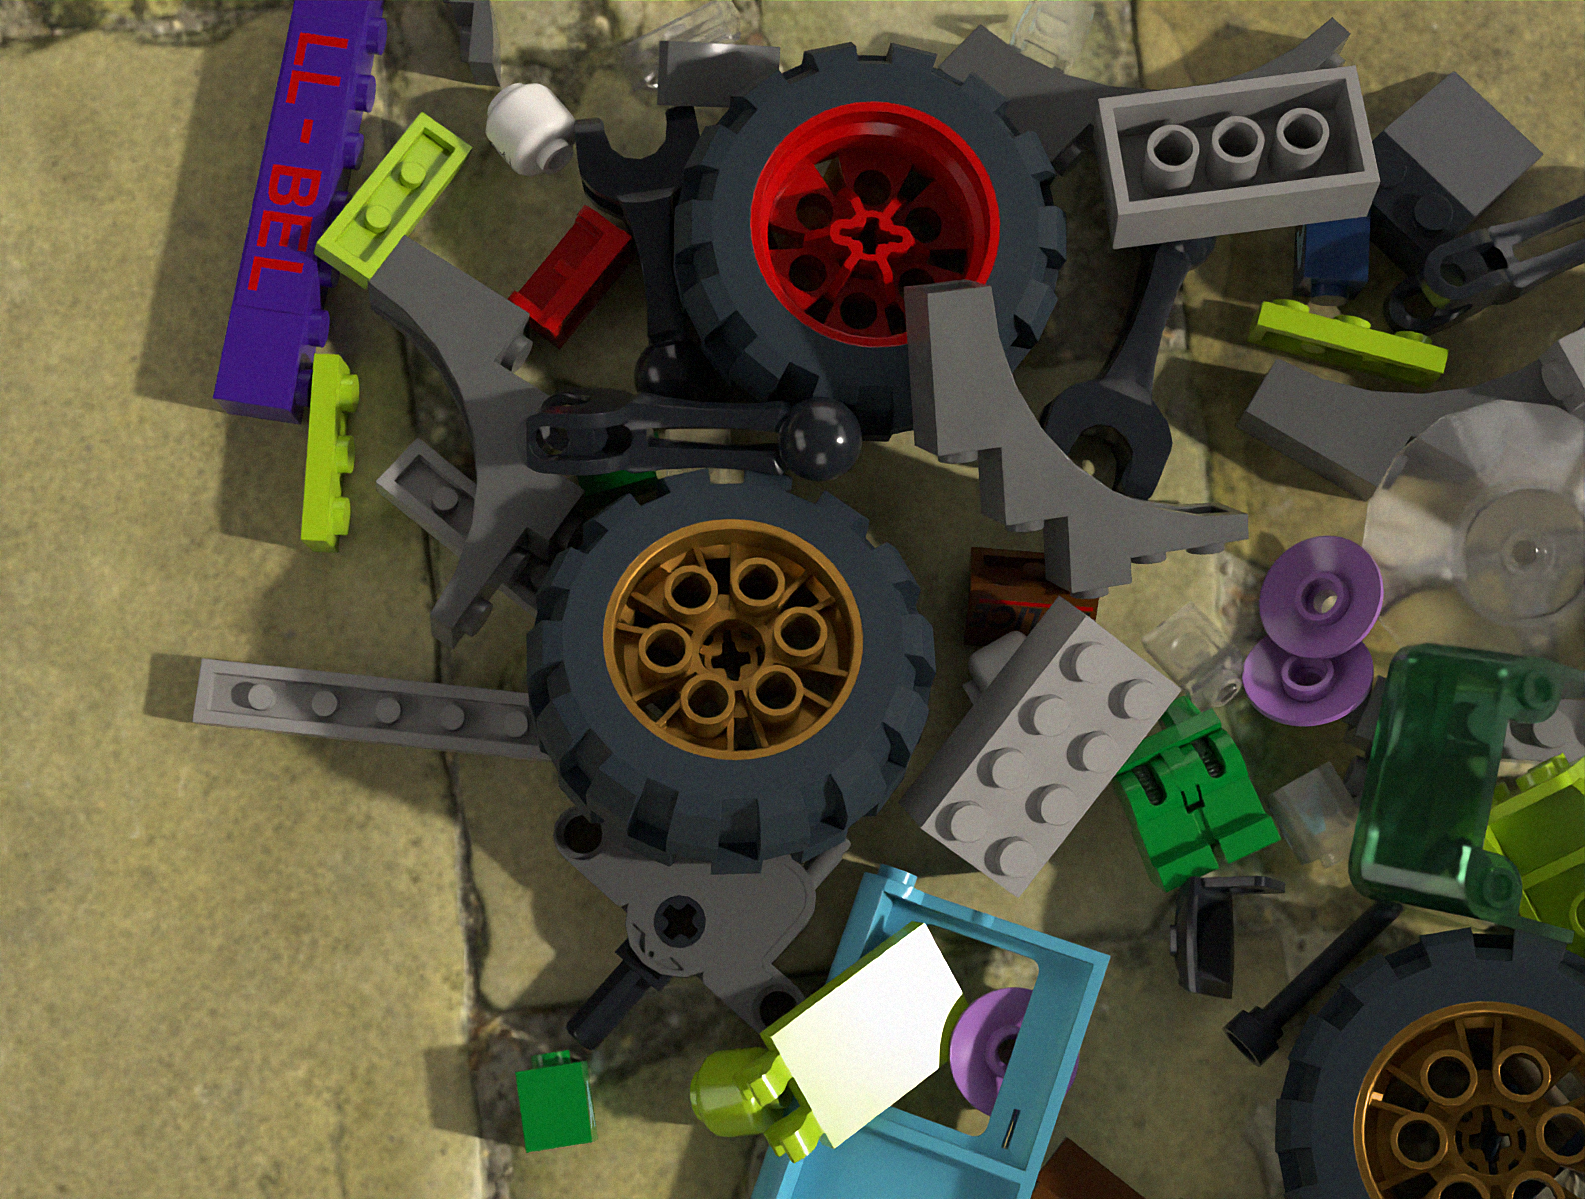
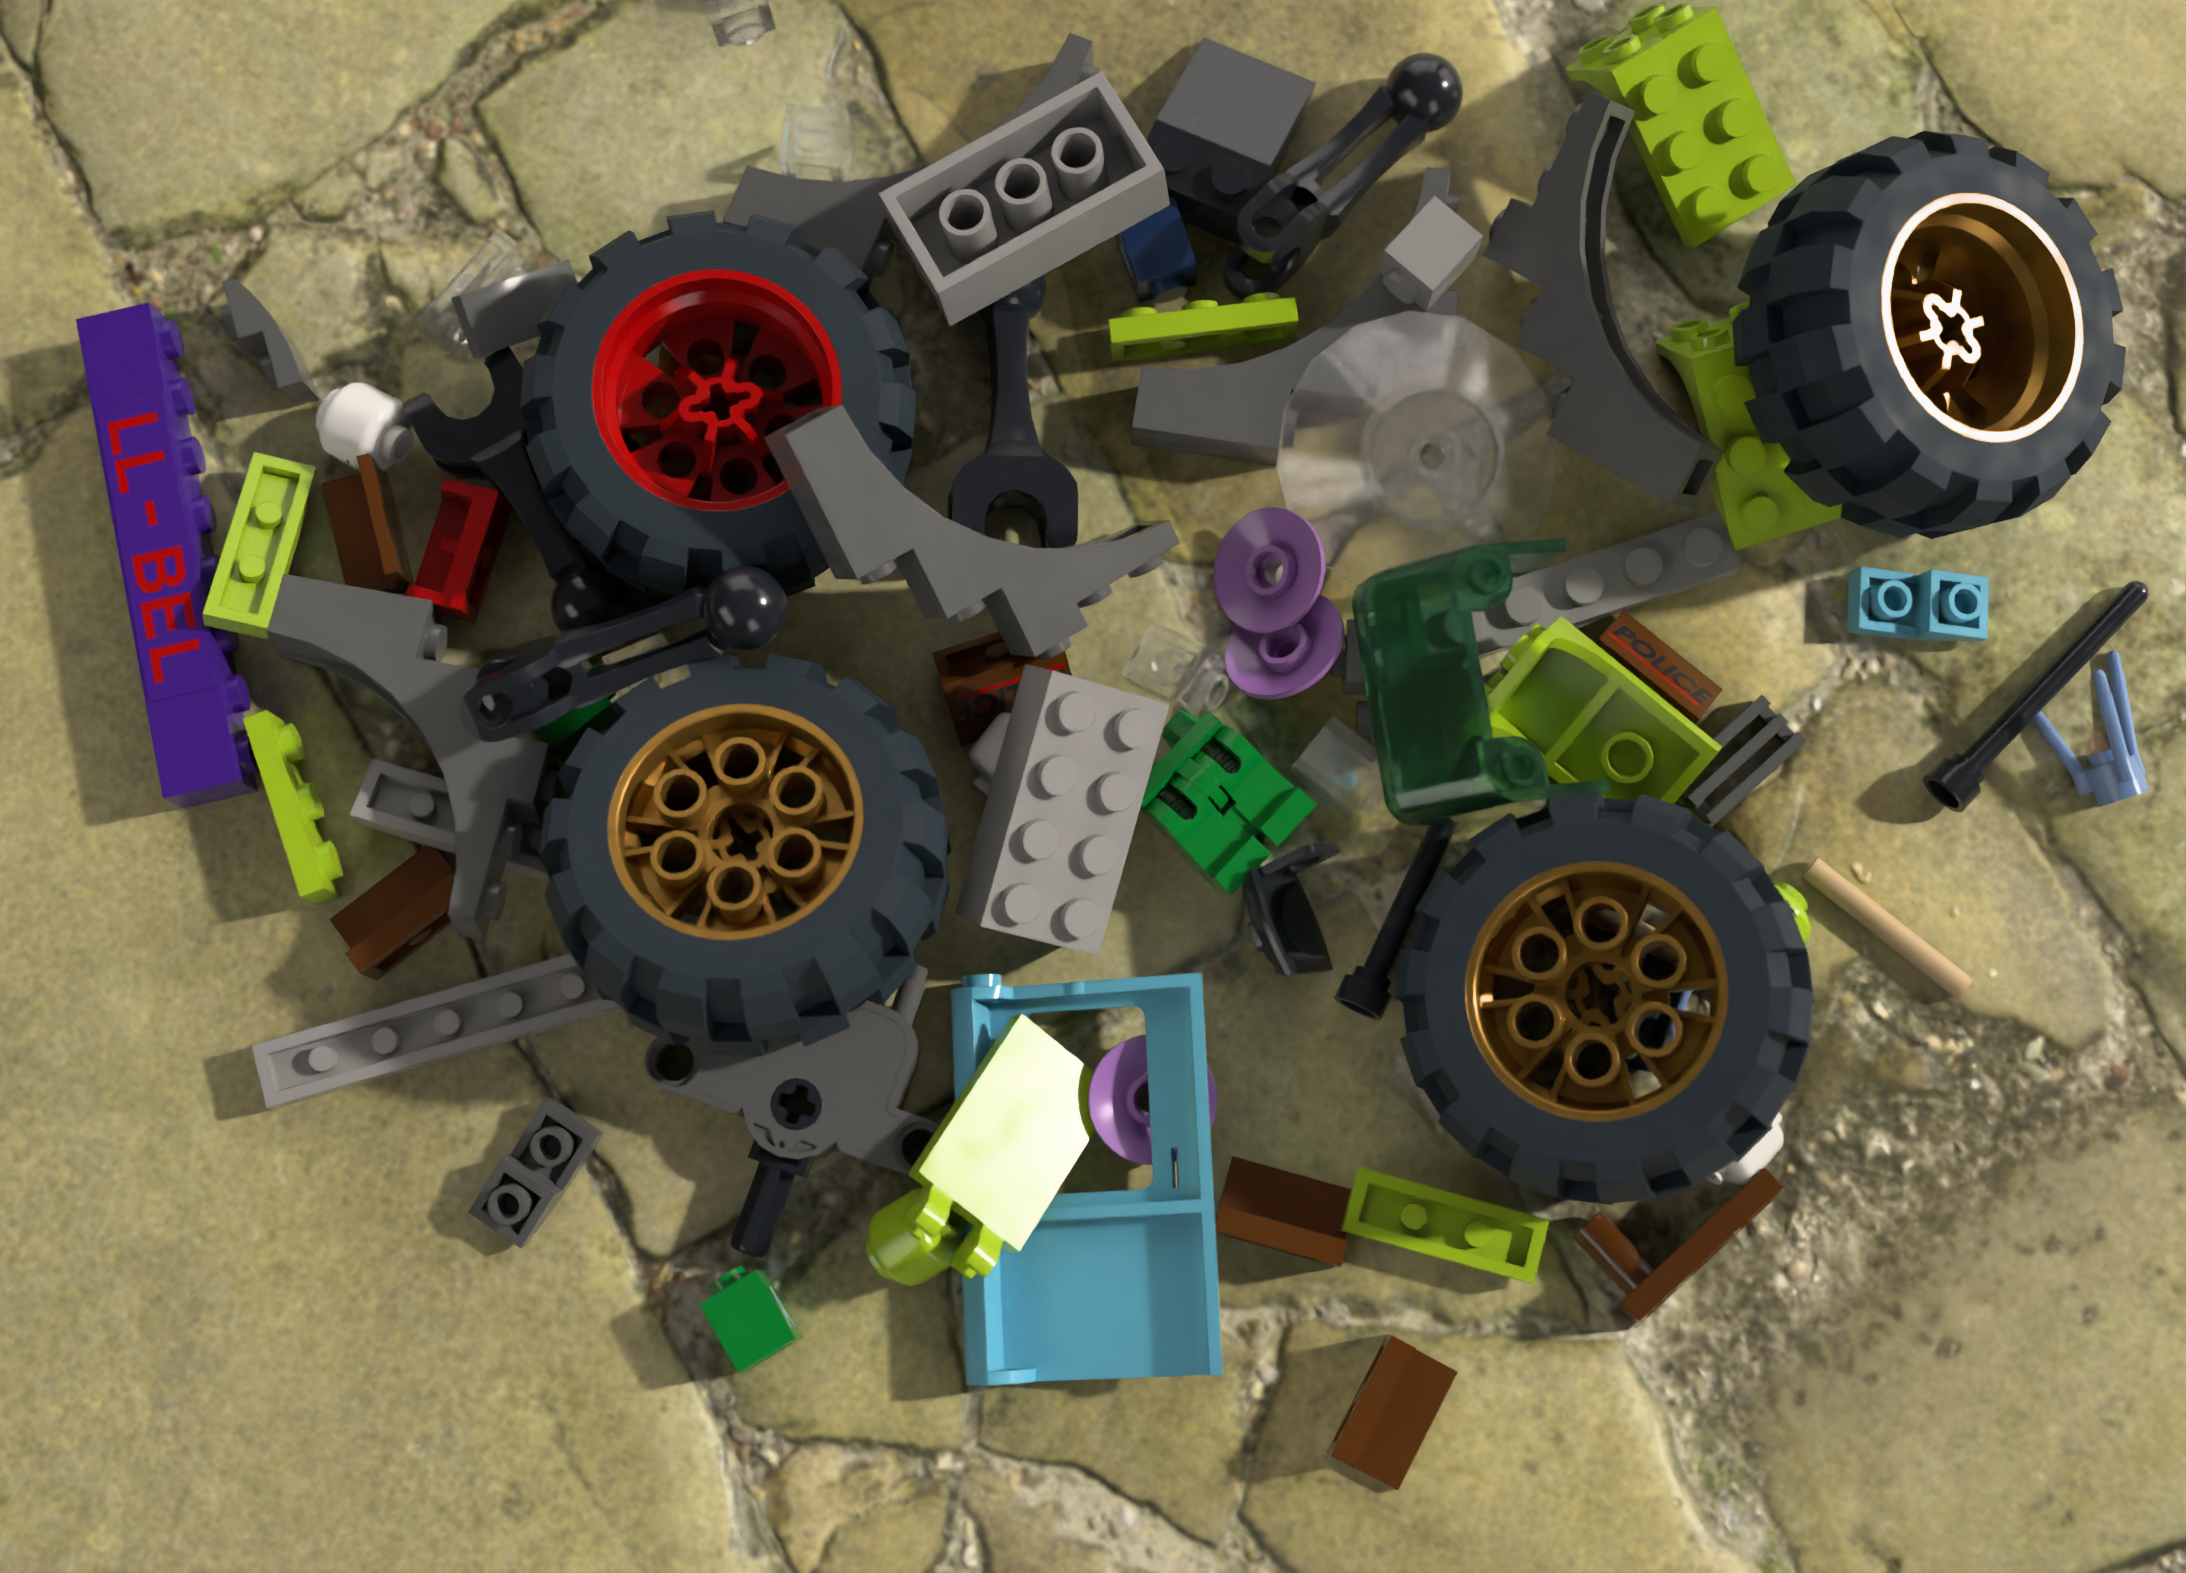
camera: 20 degrees left, 0 degrees up
none -> reddish brown panel [321,453,414,594]
none -> reddish brown panel [329,845,455,980]
none -> dark grey slope [468,1097,604,1248]

